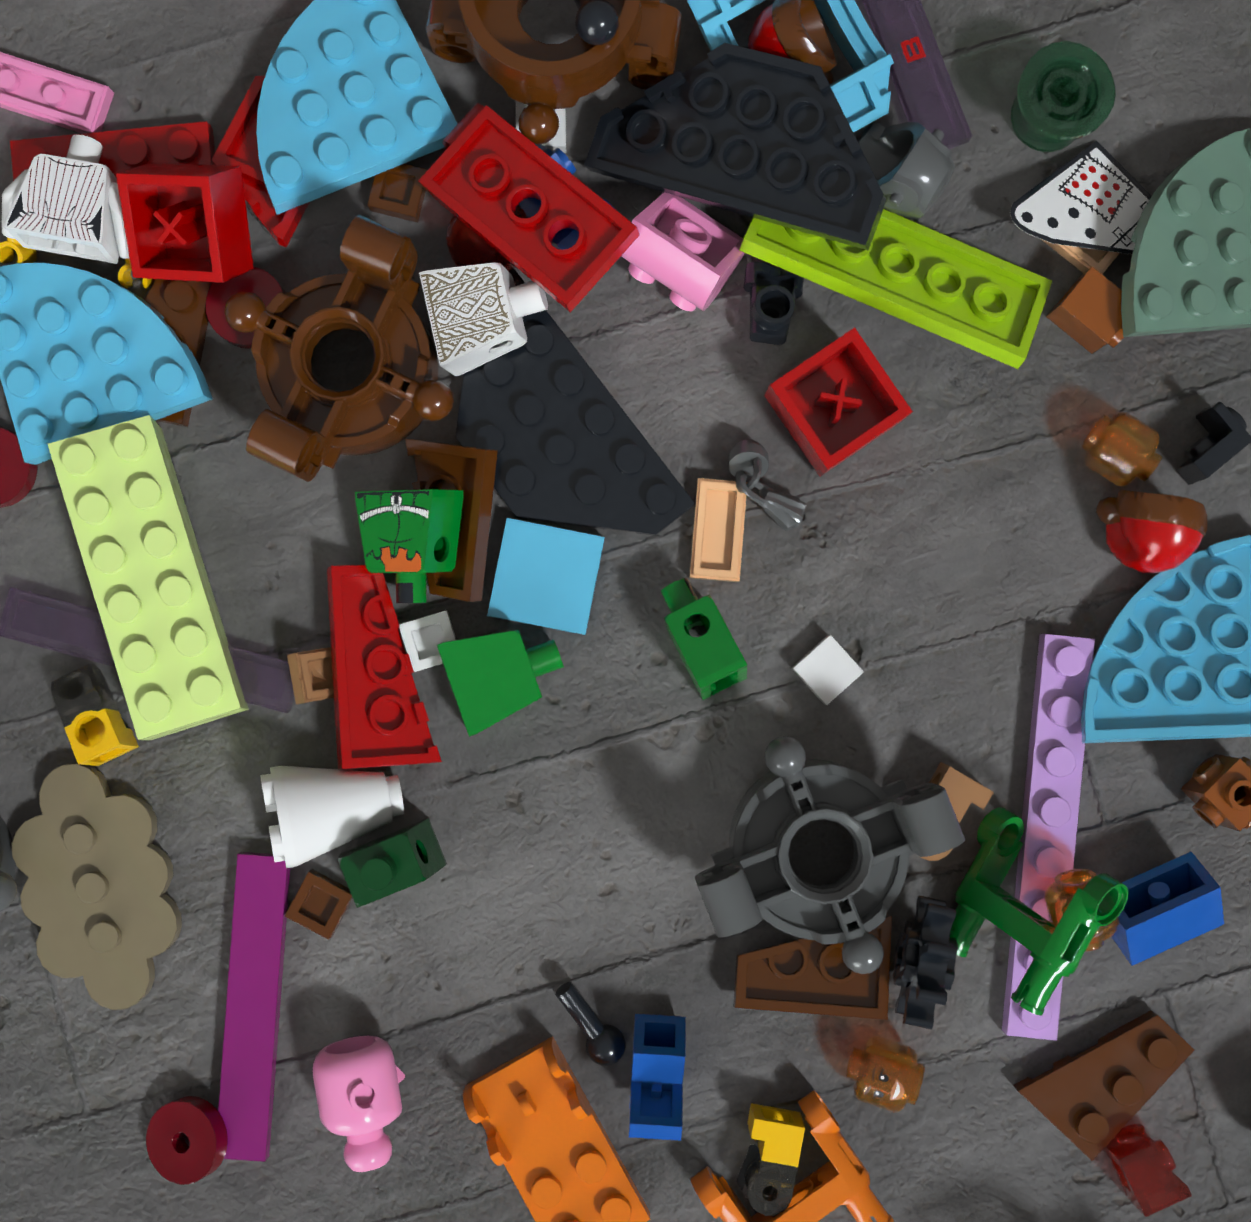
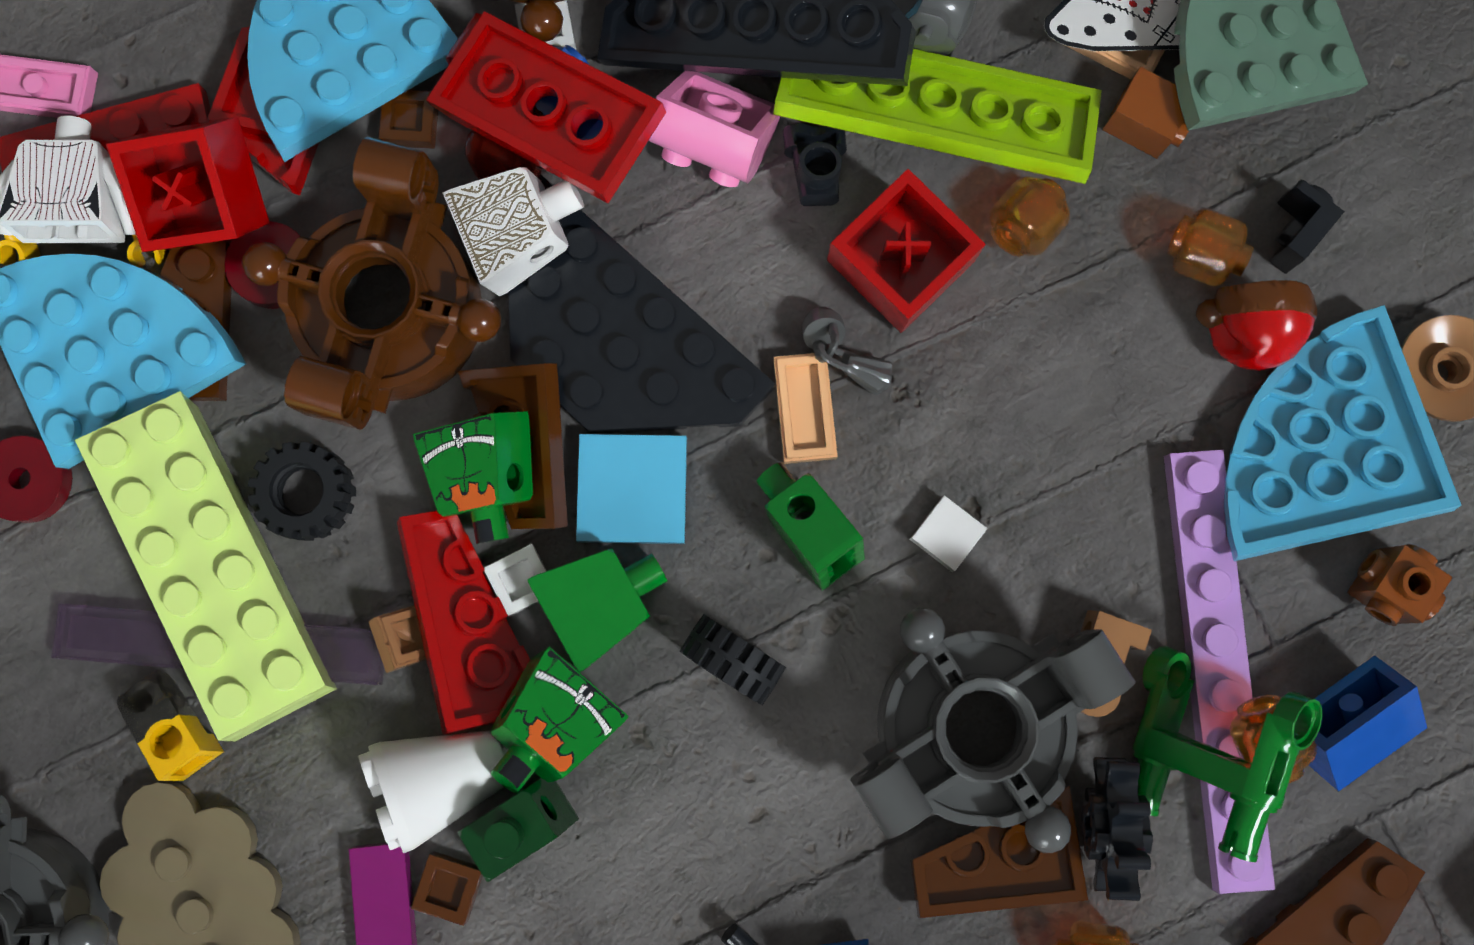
camera: 10 degrees left, 5 degrees down
none -> black tyre [248,441,356,541]
none -> green torso [490,647,629,793]
none -> black tyre [680,614,787,705]
none -> clear orange head [990,176,1070,257]

